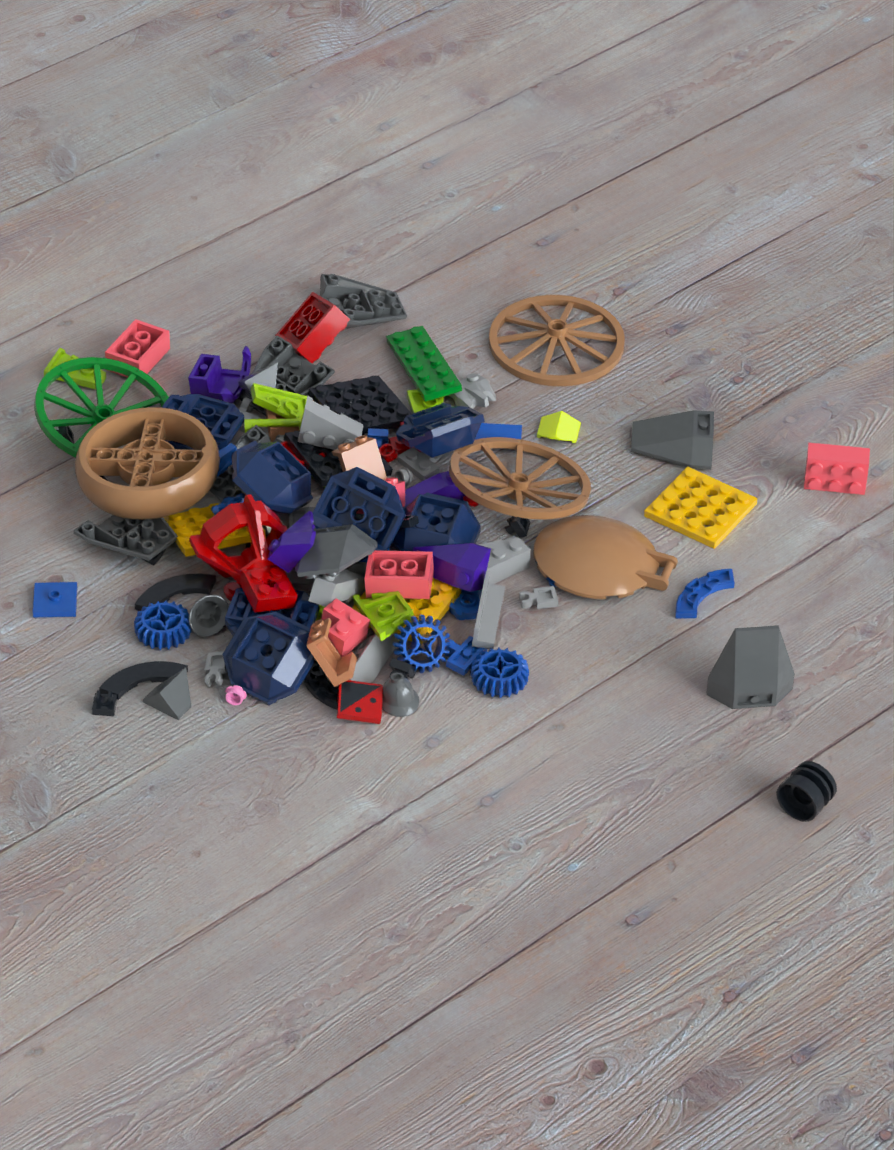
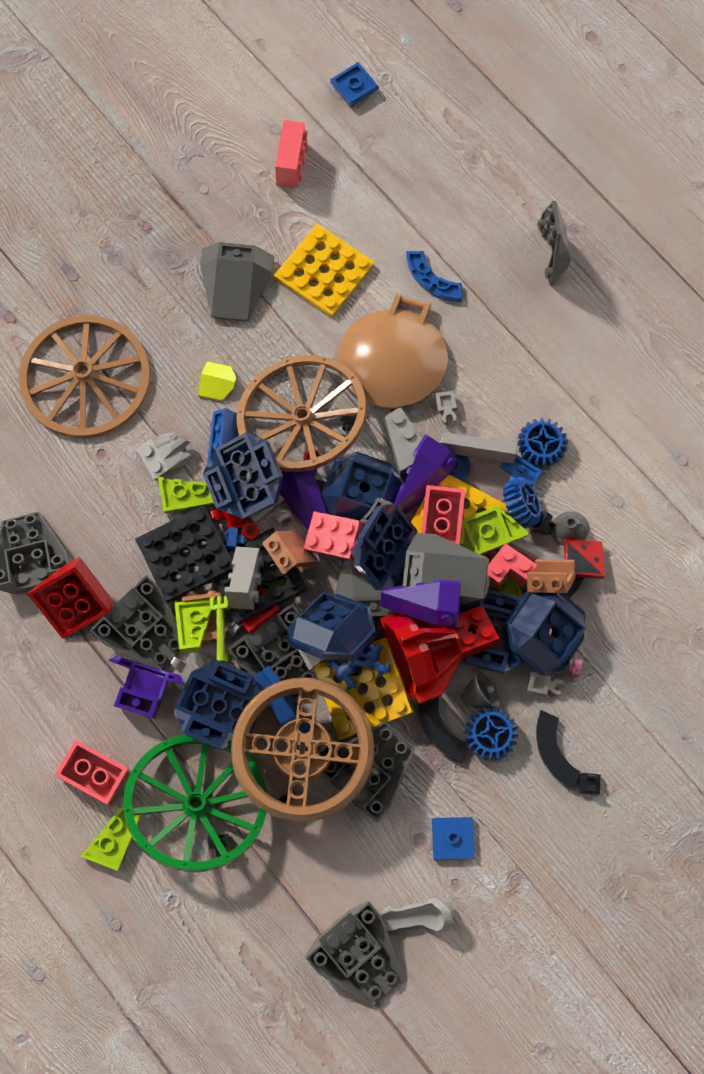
camera: 90 degrees left, 30 degrees up
dark grey slope [143,667,191,720] -> none
slope [238,362,278,409] -> none
green plate [386,326,462,402] -> none
black wheel [776,761,837,822] -> none

